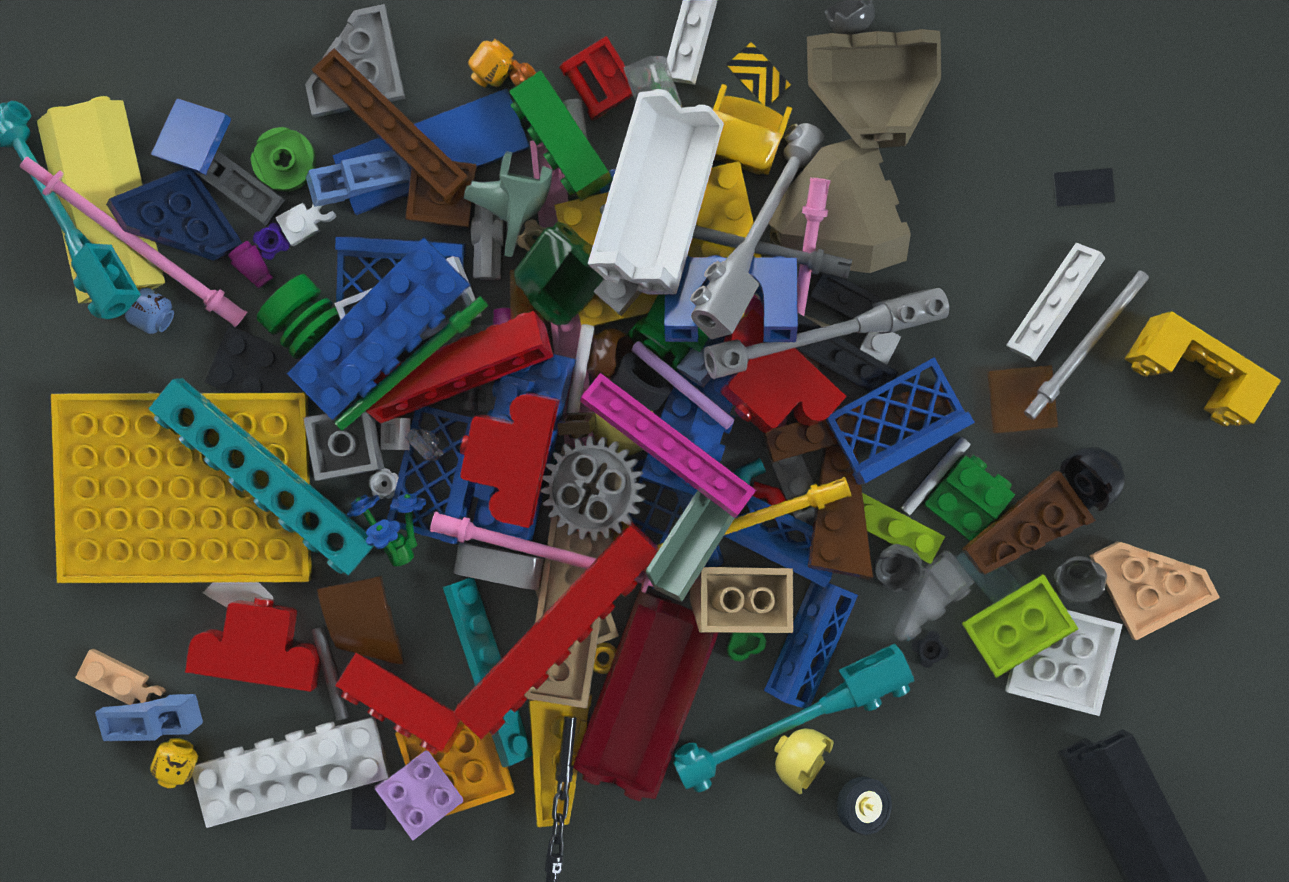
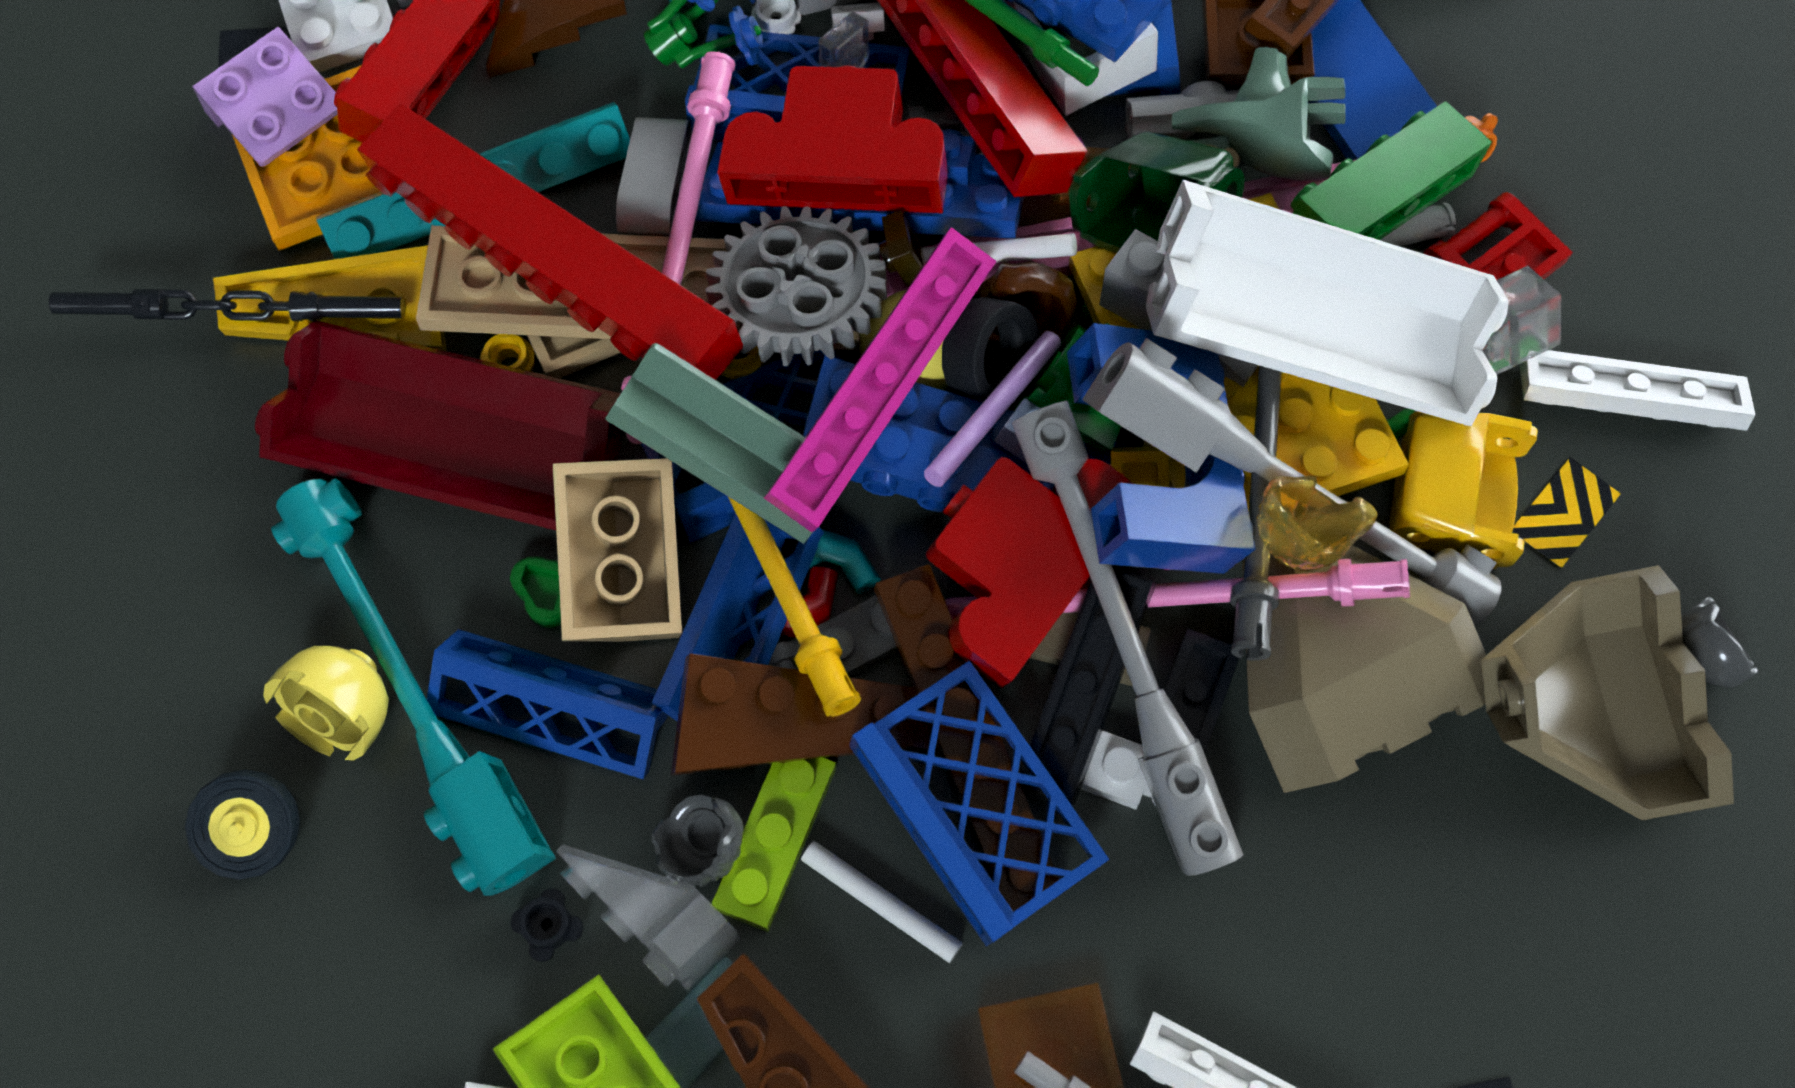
camera: 90 degrees right, 20 degrees down
light orange head [468,39,514,88] -> none
green plate [923,454,1016,542] -> none
none -> clear yellow hair [1257,475,1378,572]

